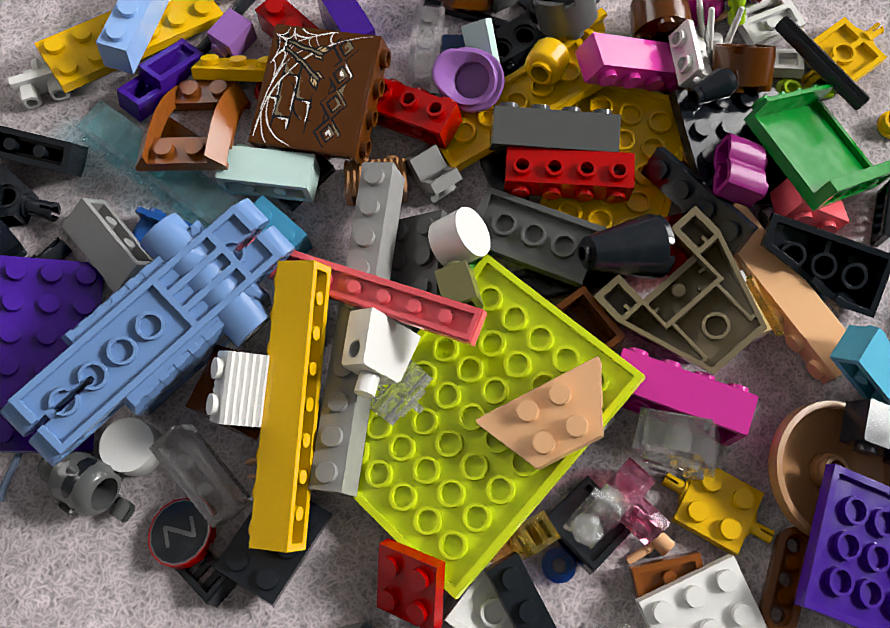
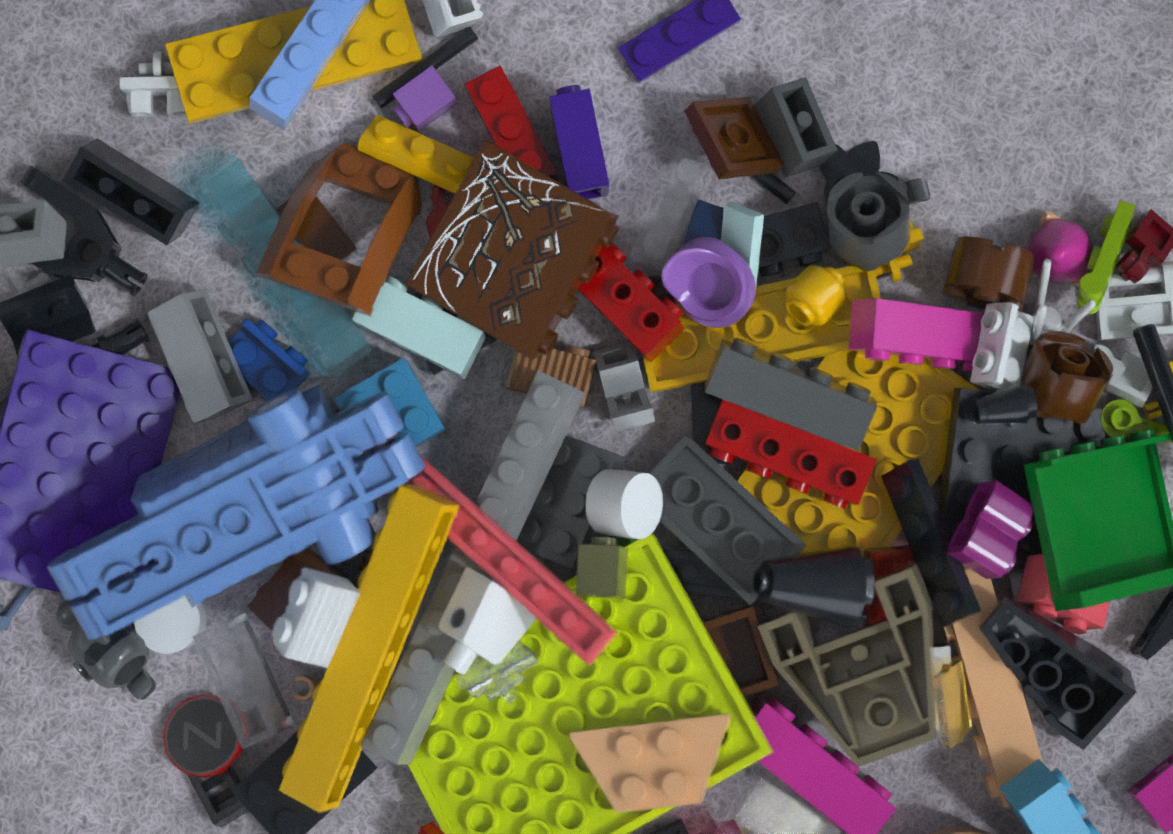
camera: 10 degrees right, 15 degrees up
dark purple slope [117,38,204,122] -> none

